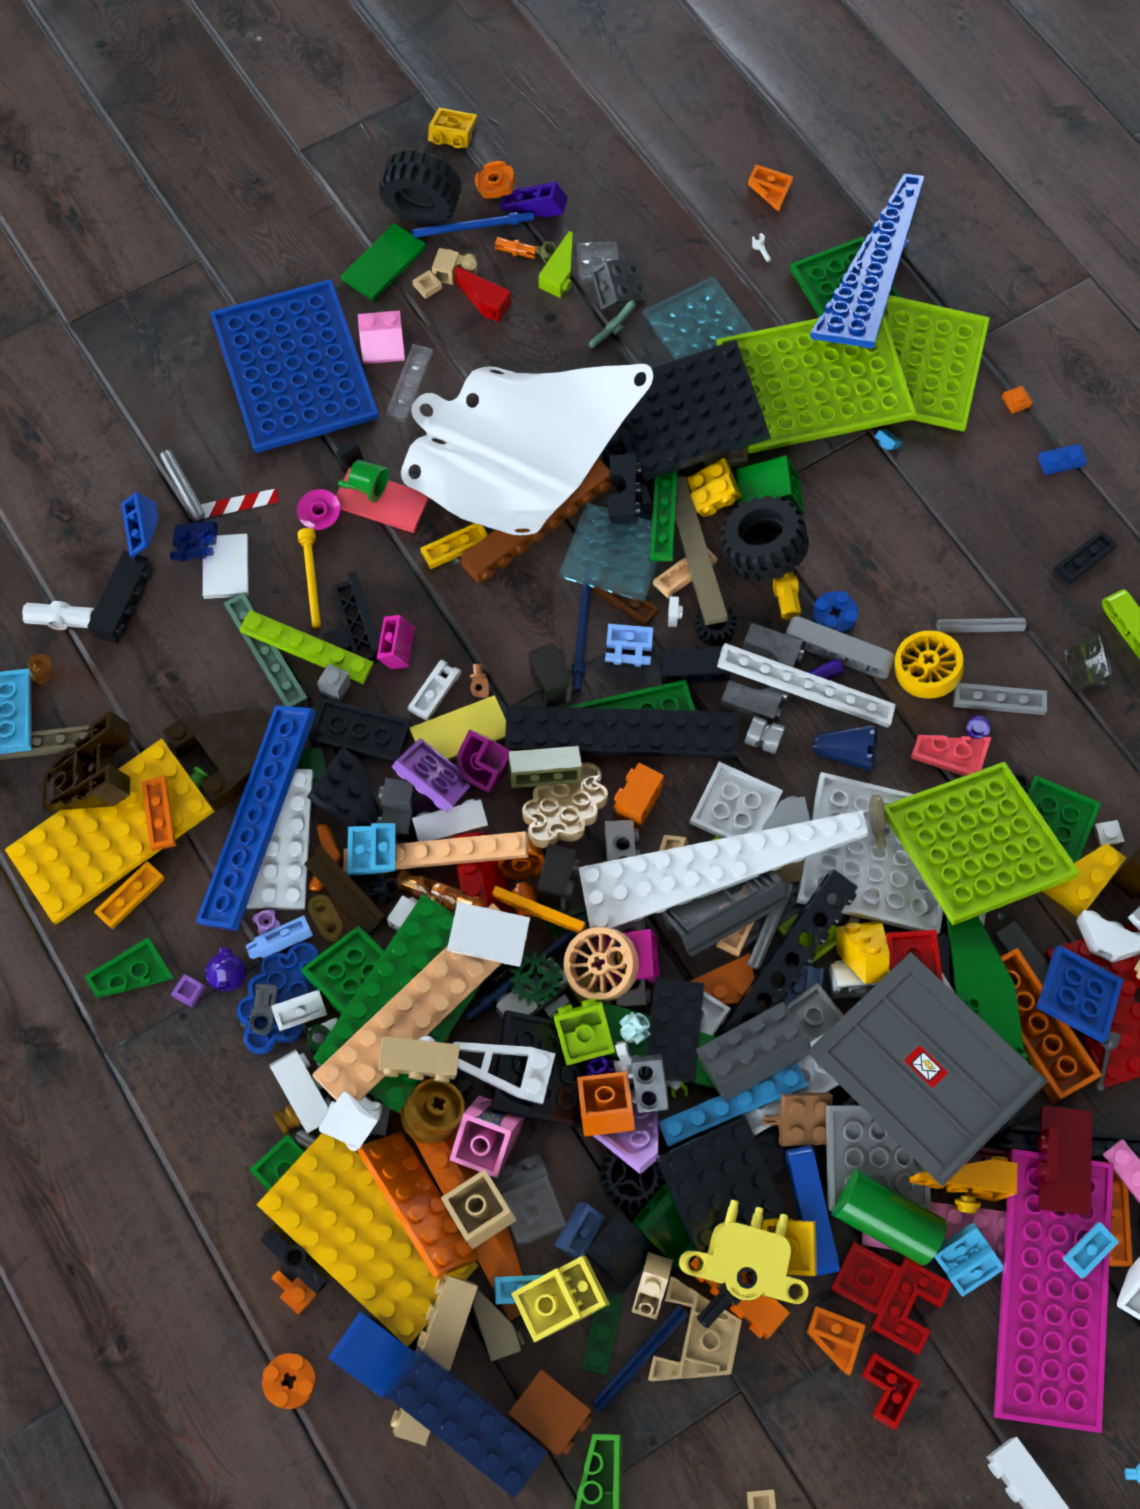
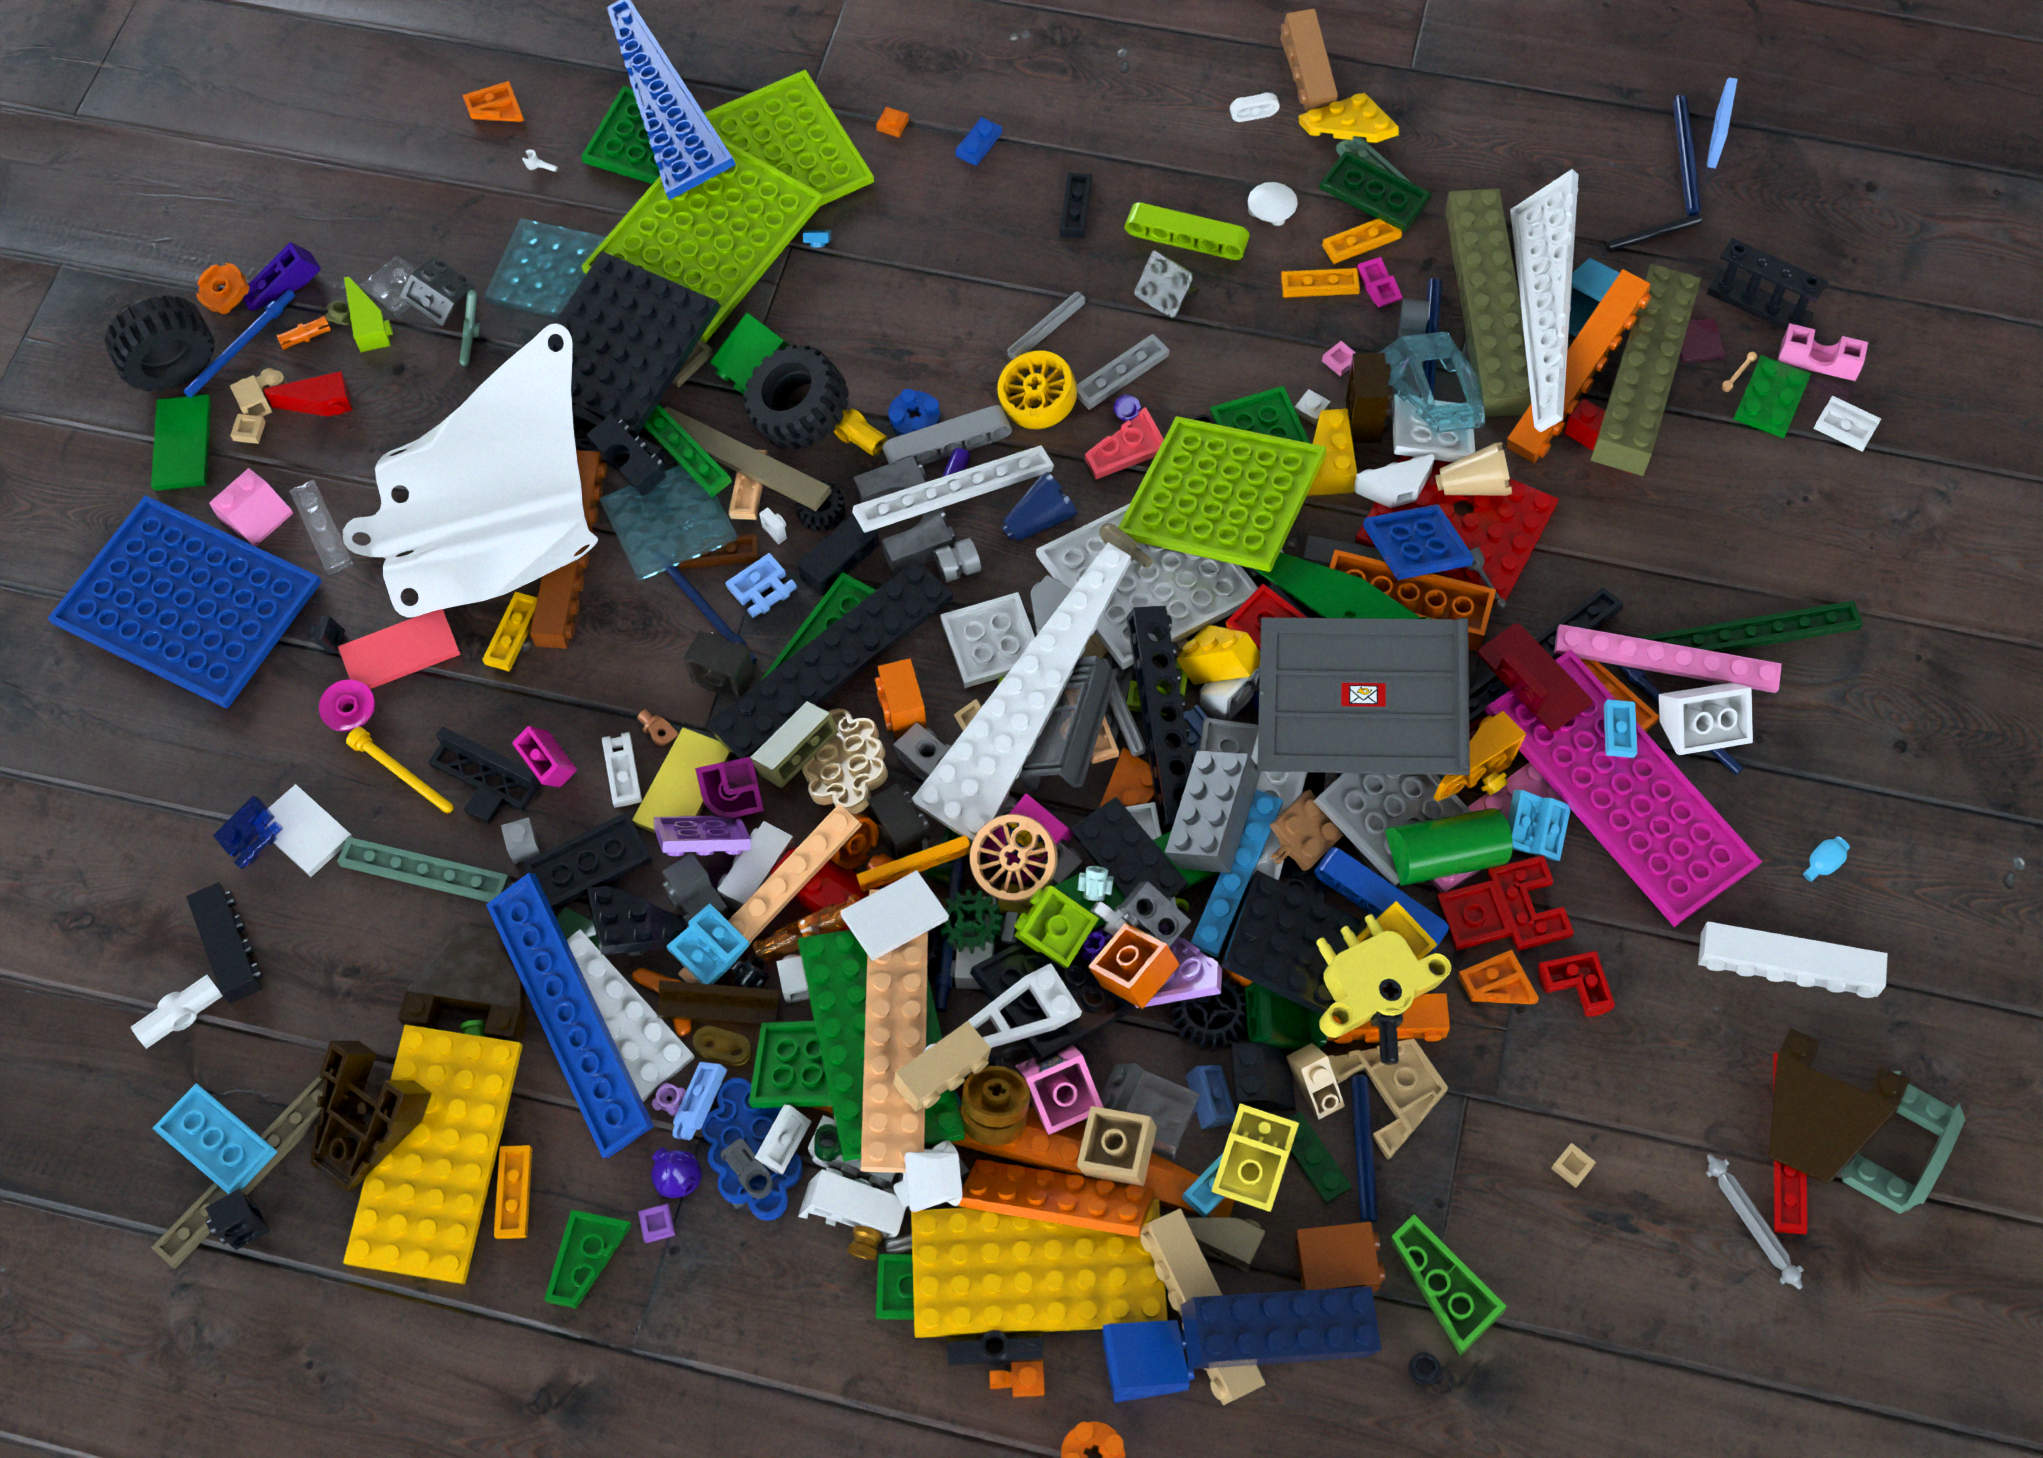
camera: 40 degrees left, 5 degrees down
clear orange brick [27,654,53,683] -> none
blue slope [121,492,159,557] -> none
orange plate [141,776,176,851] -> none
light grey axle [160,450,206,521] -> none
sticker [191,489,279,521] -> none
lime plate [240,610,374,684] -> none
green hat [338,460,389,503] -> none
yellow plate [428,108,477,148] -> none
yellow plate [686,458,742,517] -> none

